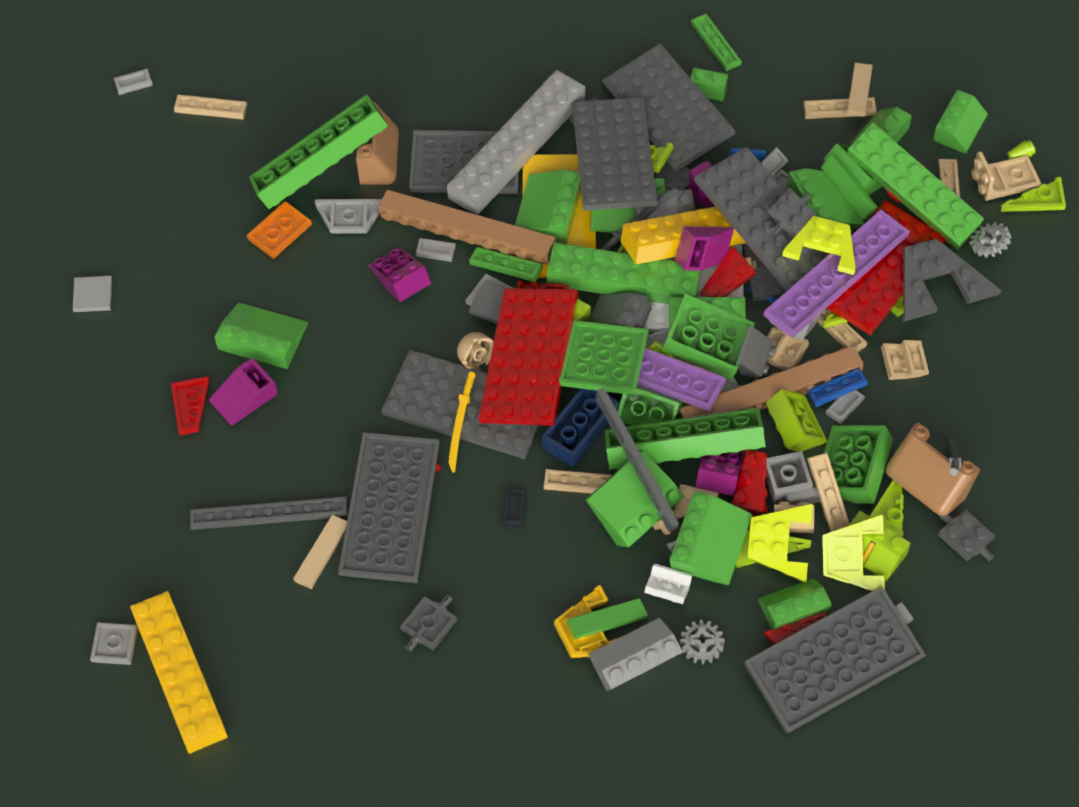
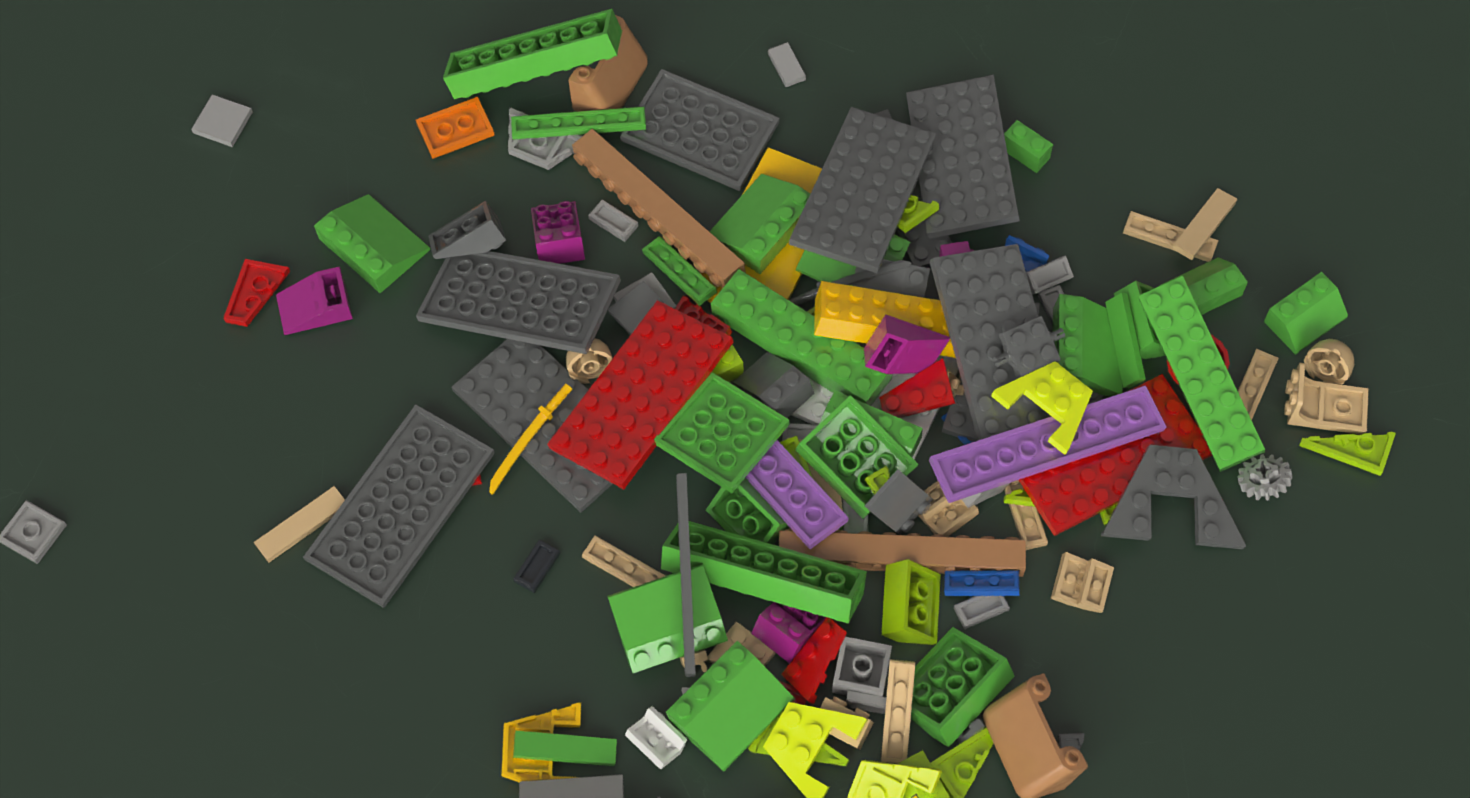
camera: 25 degrees right, 5 degrees up
yellow brick [130,591,228,754] -> none
dark grey tile [190,496,348,530] -> none
dark grey plate [400,594,457,652] -> none
light grey brick [447,70,585,215] -> none
dark blue brick [542,388,618,468] -> none
bright green tile [691,14,741,71] -> none
dark grey sword [947,437,962,476] -> none
lime cone [1007,140,1035,160] -> none
none -> dark grey plate [416,251,621,354]
none -> dark grey slope [428,201,506,259]
none -> bright green tile [511,107,646,140]
none -> light grey tile [768,43,806,87]
none -> lime tile [865,466,890,495]
none -> dark grey tile [957,719,984,744]
none -> tan cylinder [1304,339,1355,385]

